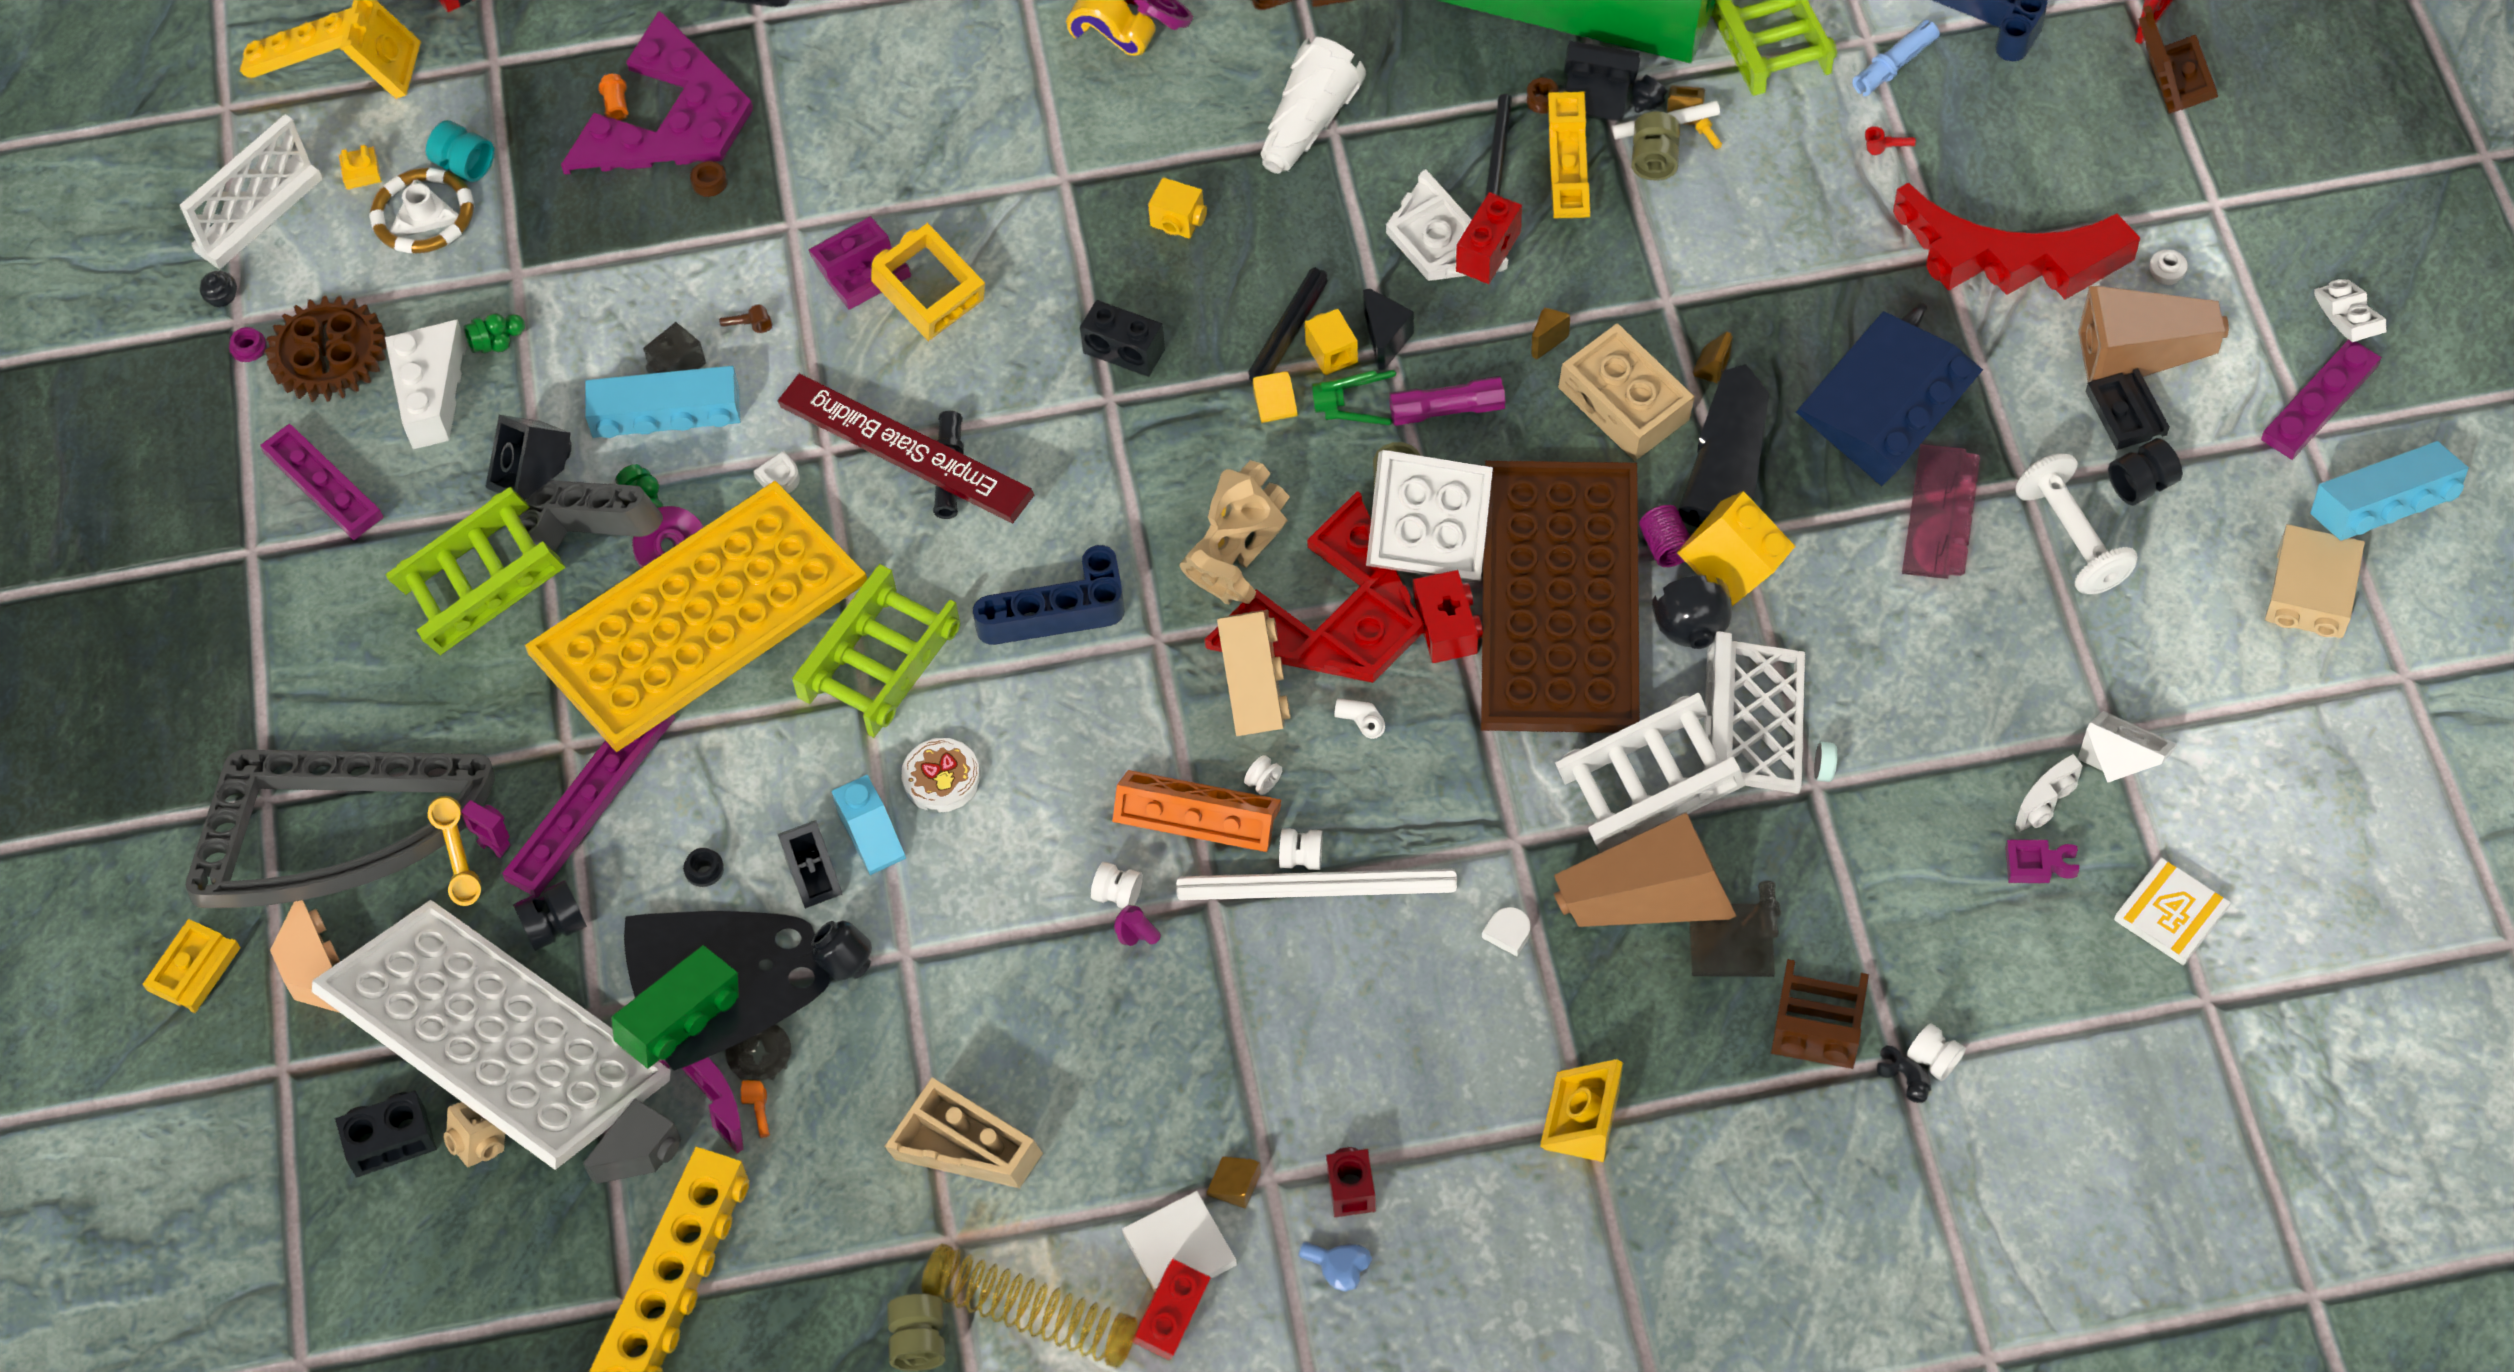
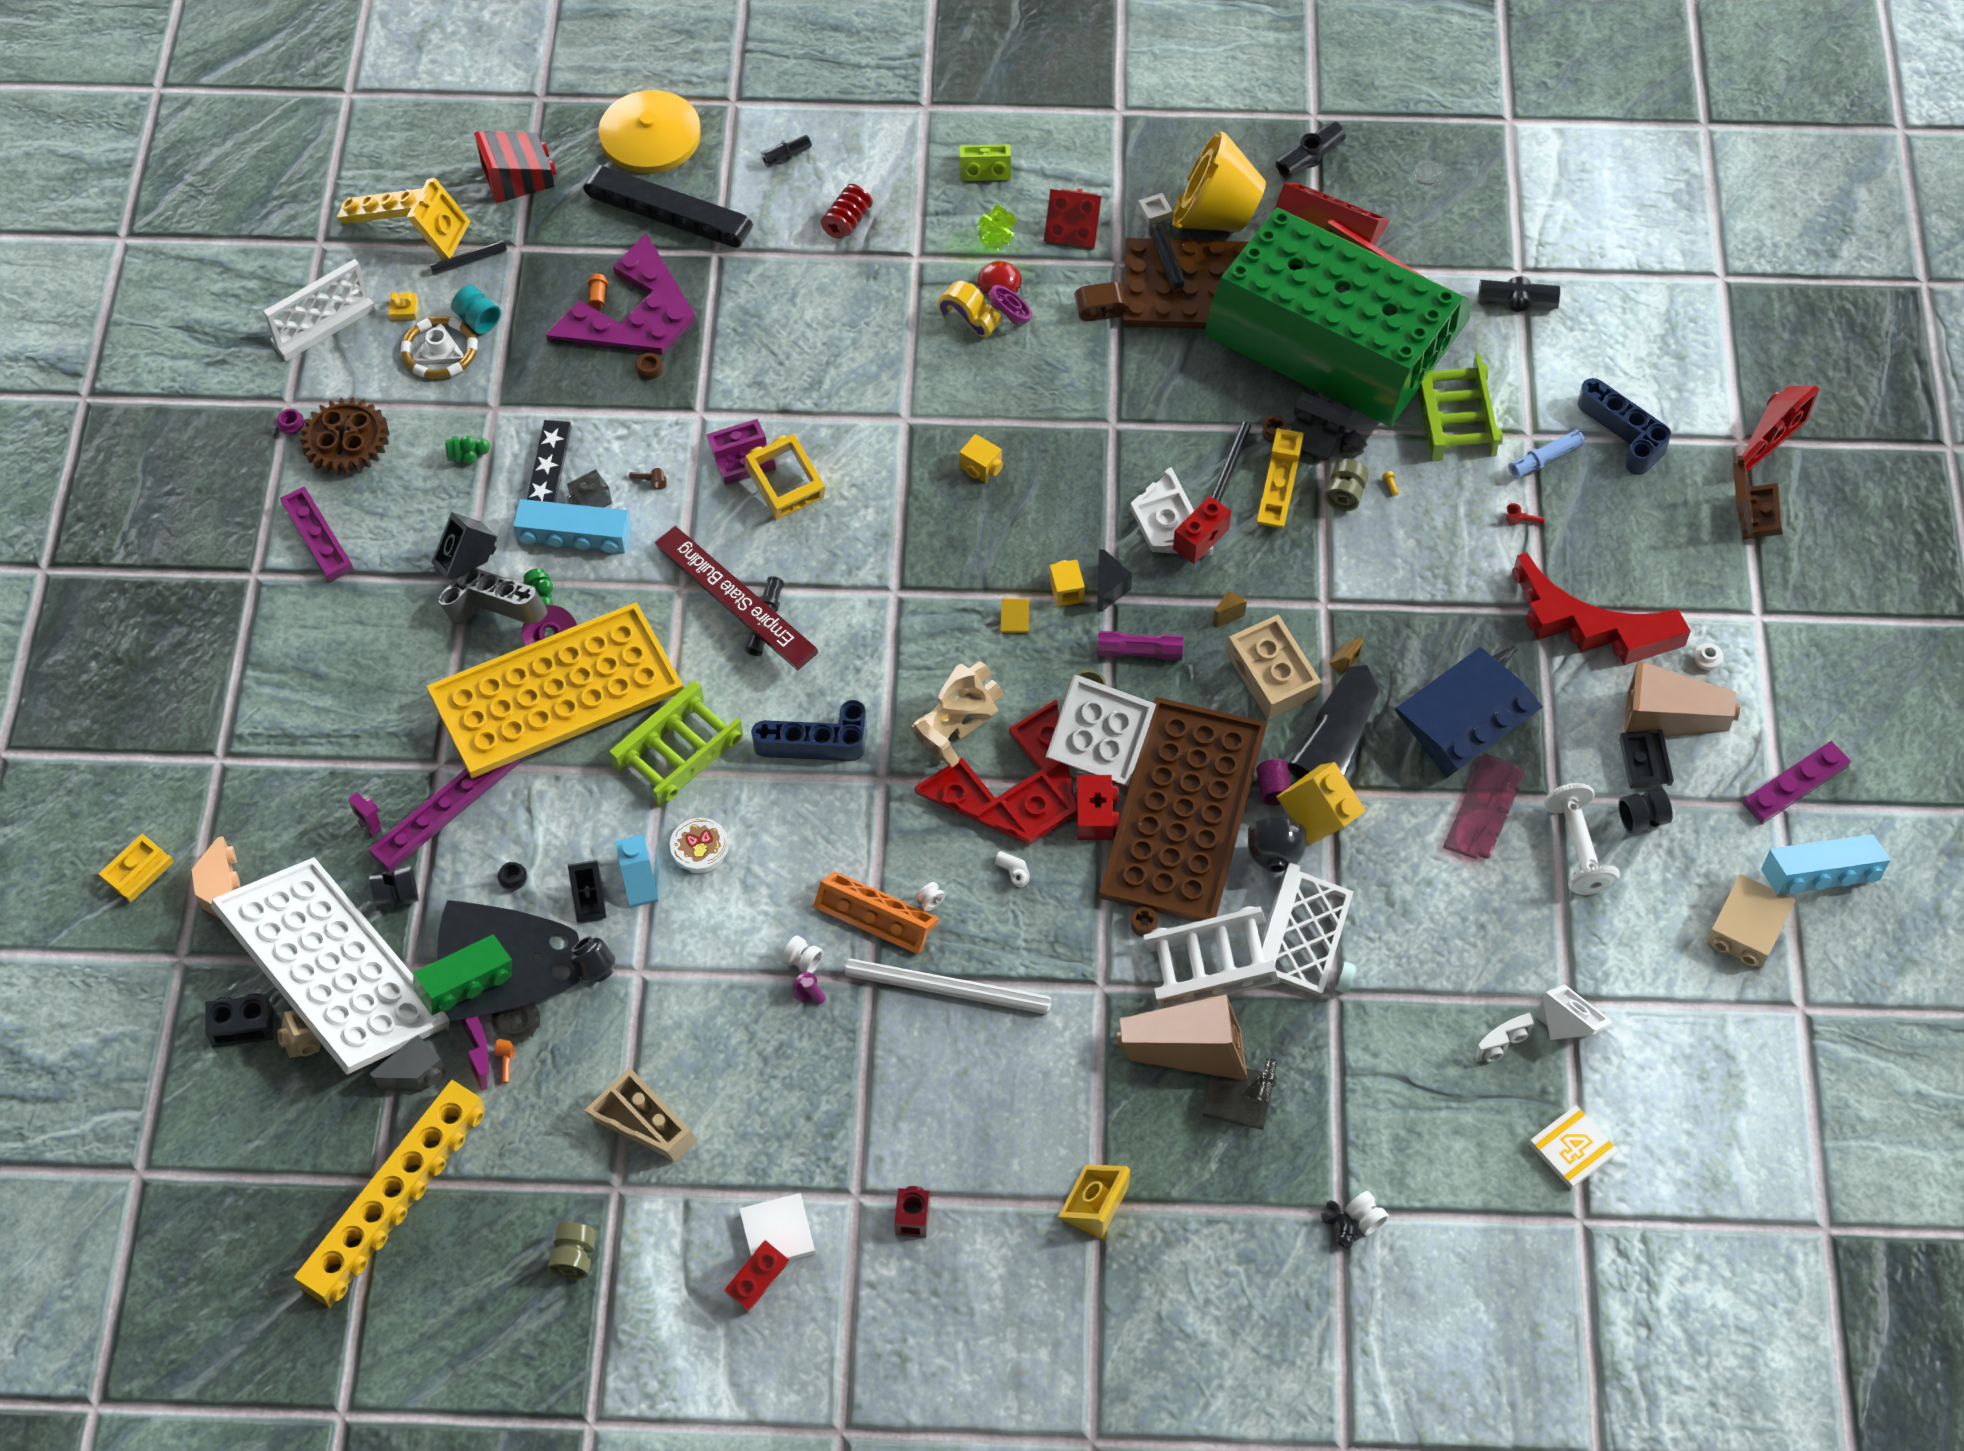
camera: 10 degrees right, 0 degrees up
dark grey beam [185,749,495,908] -> none
black plate [199,271,237,307] -> none
white wedge [385,319,467,450] -> none
lime fence [385,487,566,655] -> none
yellow bar [428,796,481,906] -> none
white tile [753,451,800,494] -> none
clear yellow piece [921,1243,1138,1369] -> none
black brick [1080,300,1165,377] -> none
pearl gold slope [1206,1156,1261,1209] -> none
tan wedge [1217,609,1291,736] -> none
black axle [1248,267,1328,383] -> none
white cone [1260,37,1366,173] -> none
white wheel [1279,828,1323,870] -> none
medium blue rock [1299,1241,1372,1292] -> none
green plant [1312,370,1396,425] -> none
white tile [1482,907,1530,957] -> none
white bar [1612,101,1720,140] -> none
pearl gold slope [1667,85,1705,125] -> none
reddish brown plate [1771,959,1869,1069] -> none
magenta plate [2005,840,2080,883] -> none
white slope [2314,279,2386,342] -> none
none -> black bar [429,240,507,275]
none -> black tile [527,420,572,503]
none -> reddish brown bush [1131,907,1158,937]

